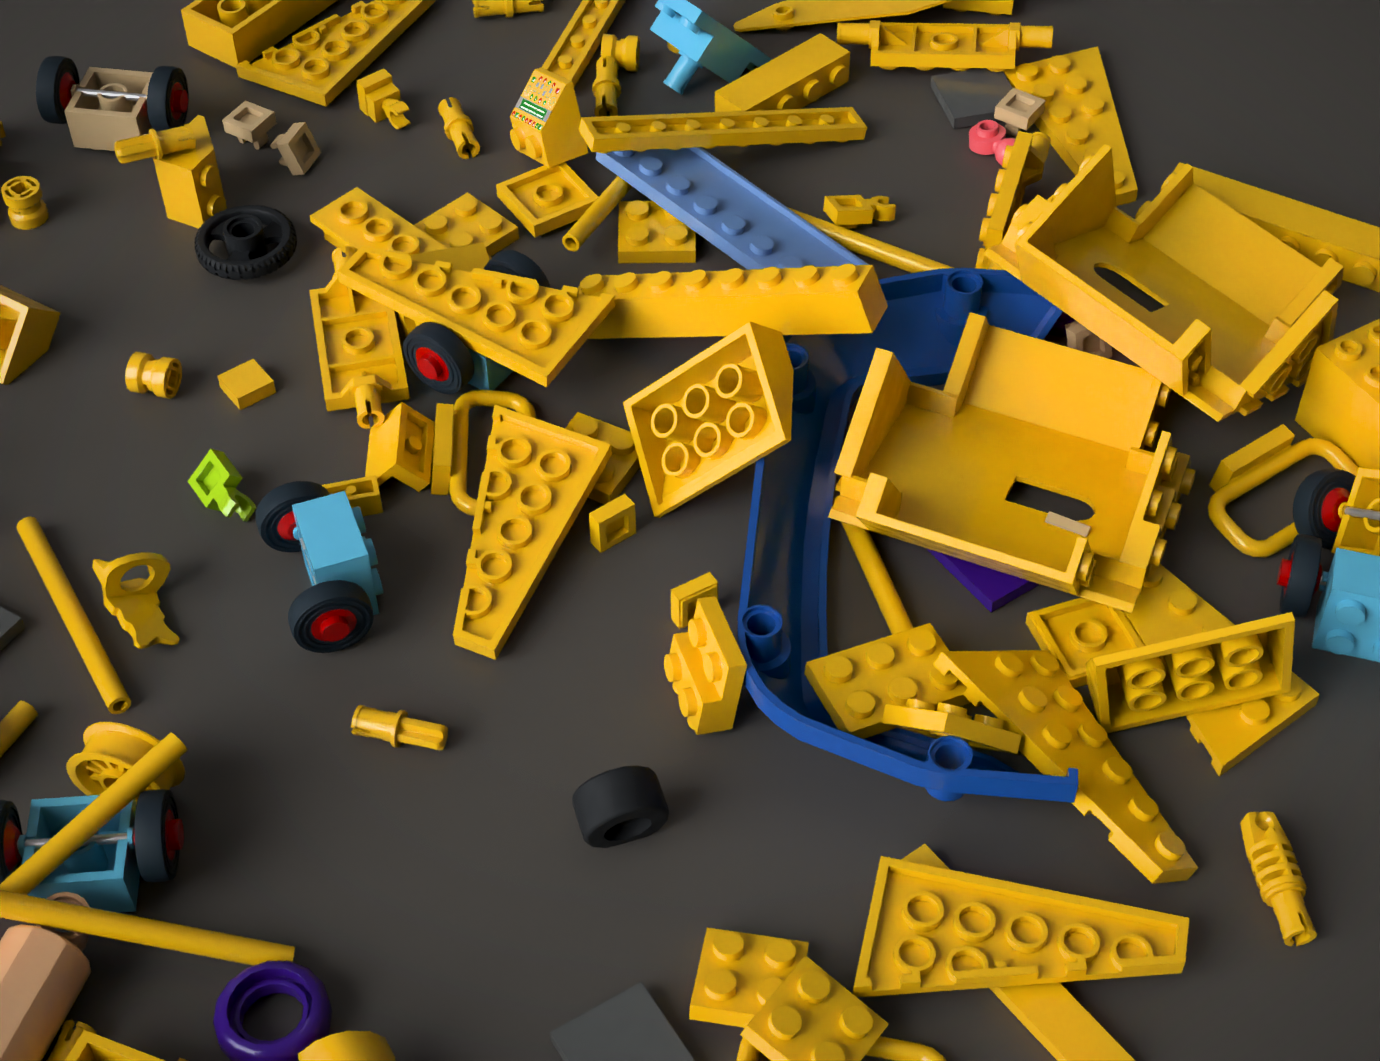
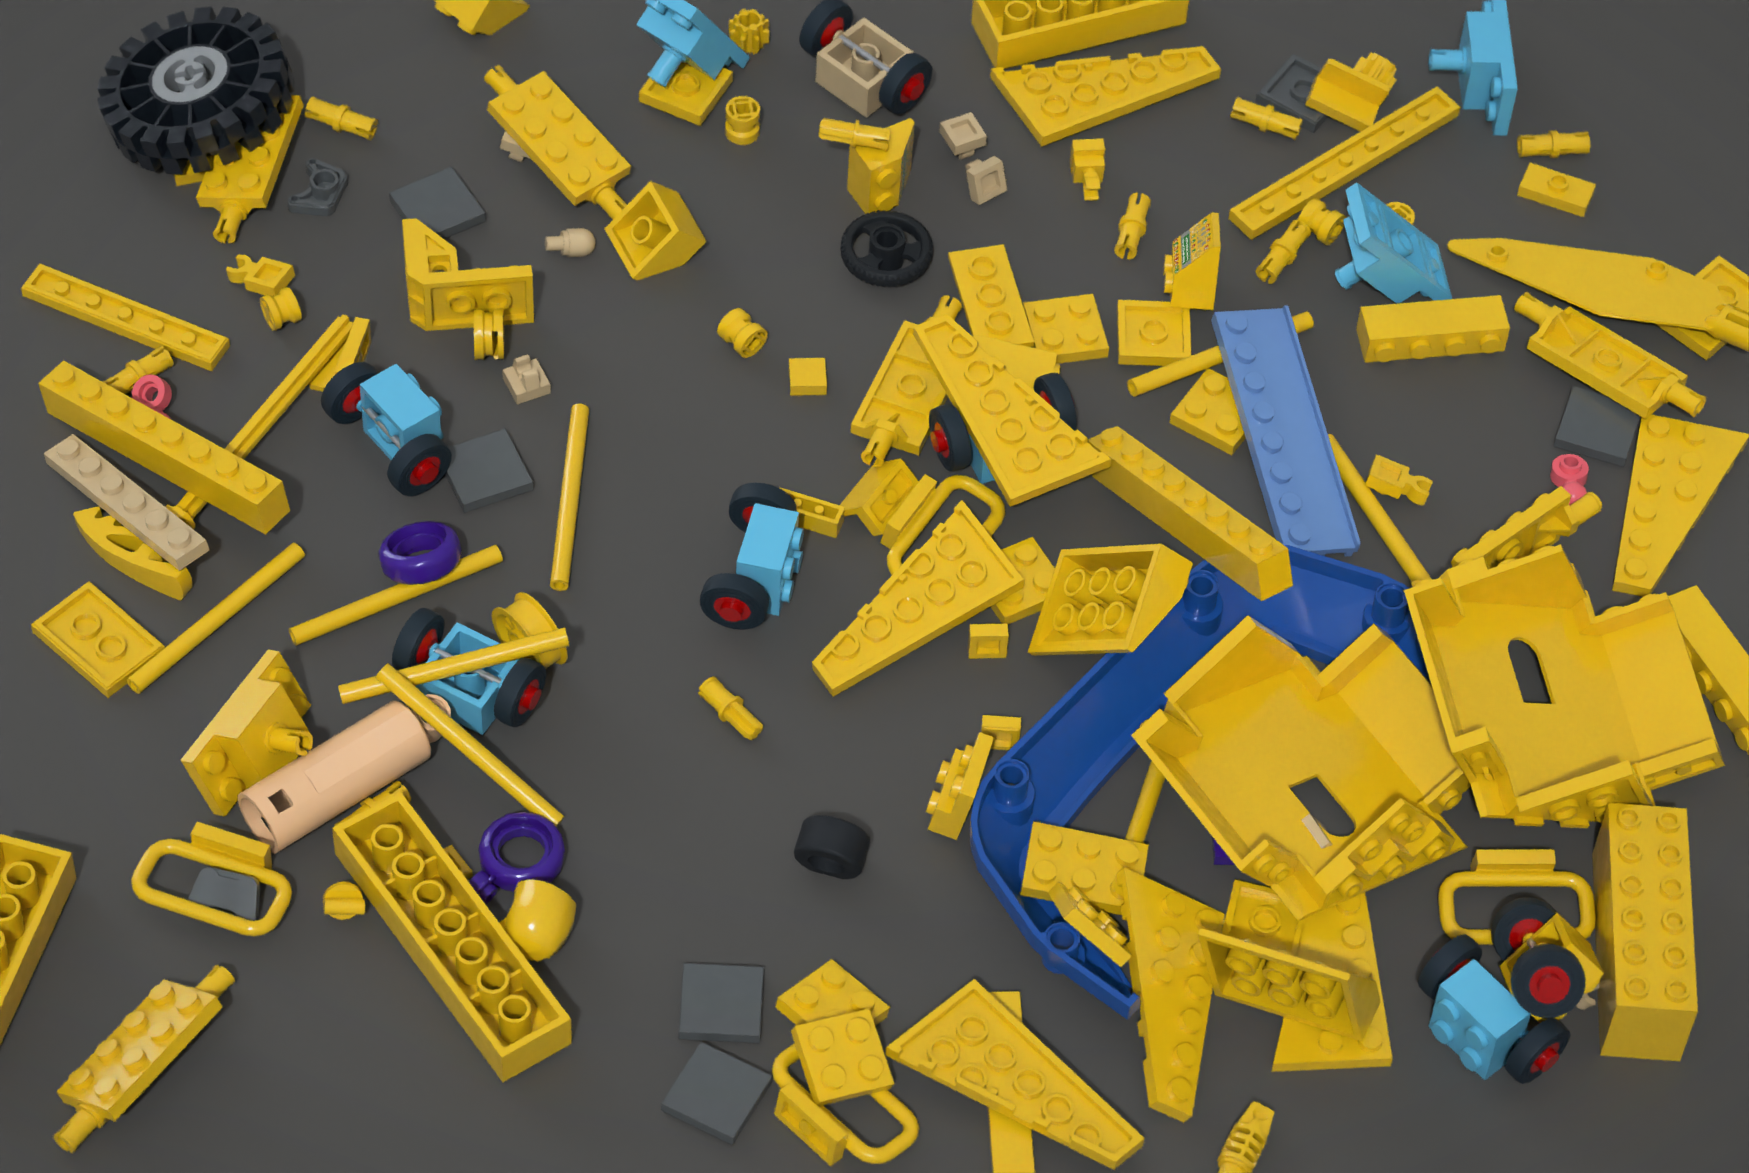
camera: 30 degrees right, 5 degrees up
yellow hair [92,552,180,649] -> none
lime plate [187,448,256,522] -> none
yellow plate [579,107,868,153] -> none
tan tile [994,87,1046,137] -> none

